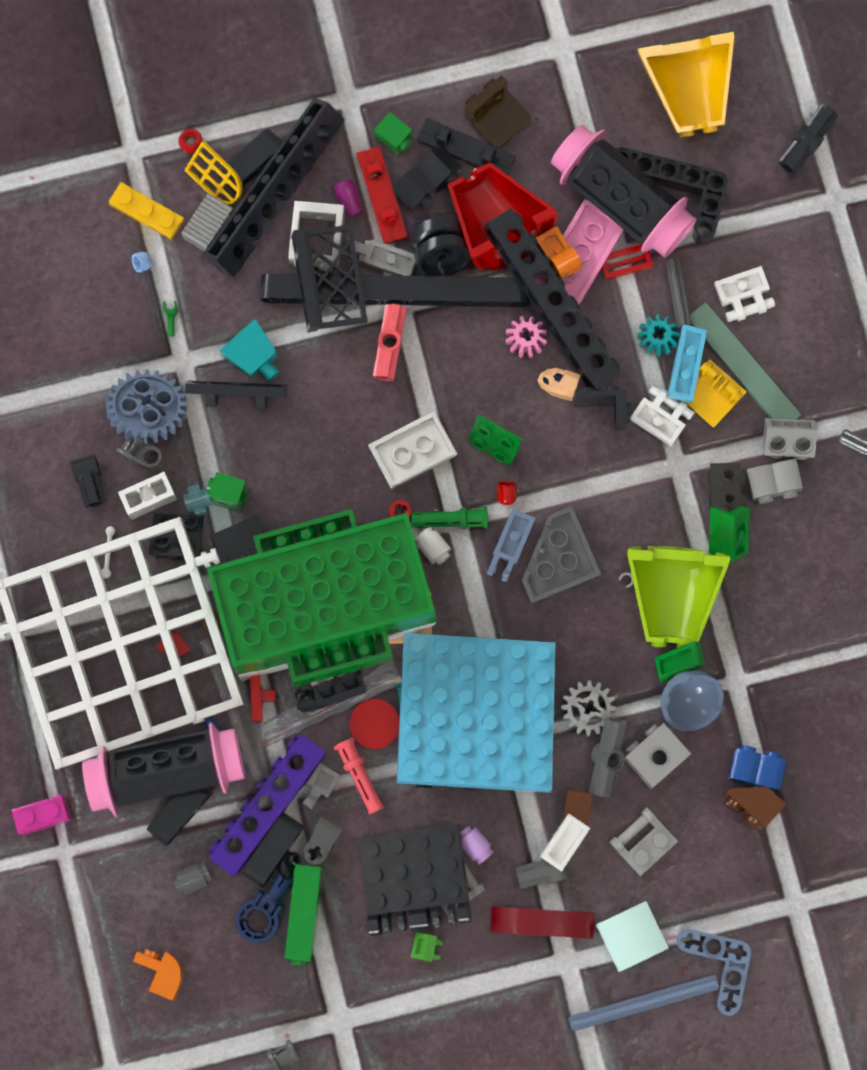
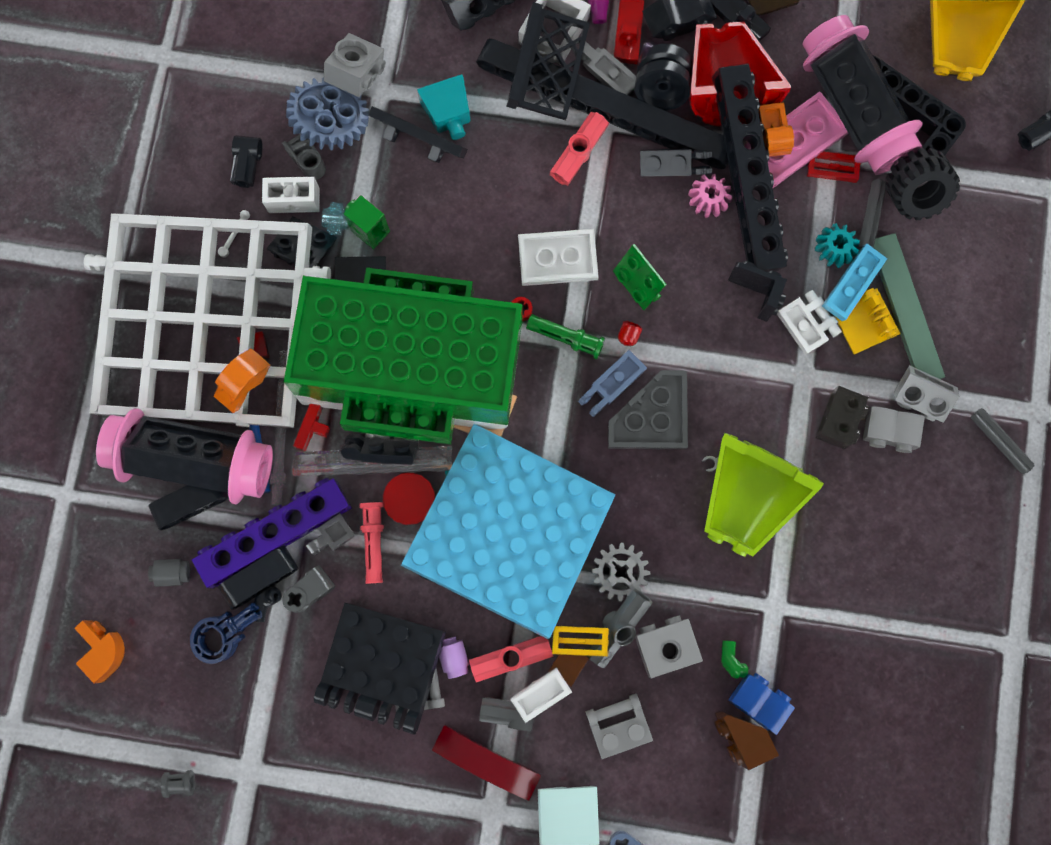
camera: 20 degrees right, 0 degrees up
dark pink brick [12,795,72,836] -> none
green hand [162,300,179,336] -> none
green slope [285,864,324,966] -> none
bright green tile [411,932,443,962] -> none
white brick [415,527,451,565] -> none
light nougat rock [538,368,580,401] -> none
green tile [655,641,705,683] -> none
sand blue cylinder [660,670,724,731] -> none
green panel [709,506,750,562] -> none
white plate [714,266,775,322] -> none
none -> orange brick [214,348,271,413]
none -> light grey brick [324,33,386,97]
none -> coral piece [469,636,554,683]
none -> yellow tile [552,626,609,657]
none -> black hinge [640,149,712,177]
none -> green arm [721,640,748,679]
none -> black tyre [885,148,960,220]

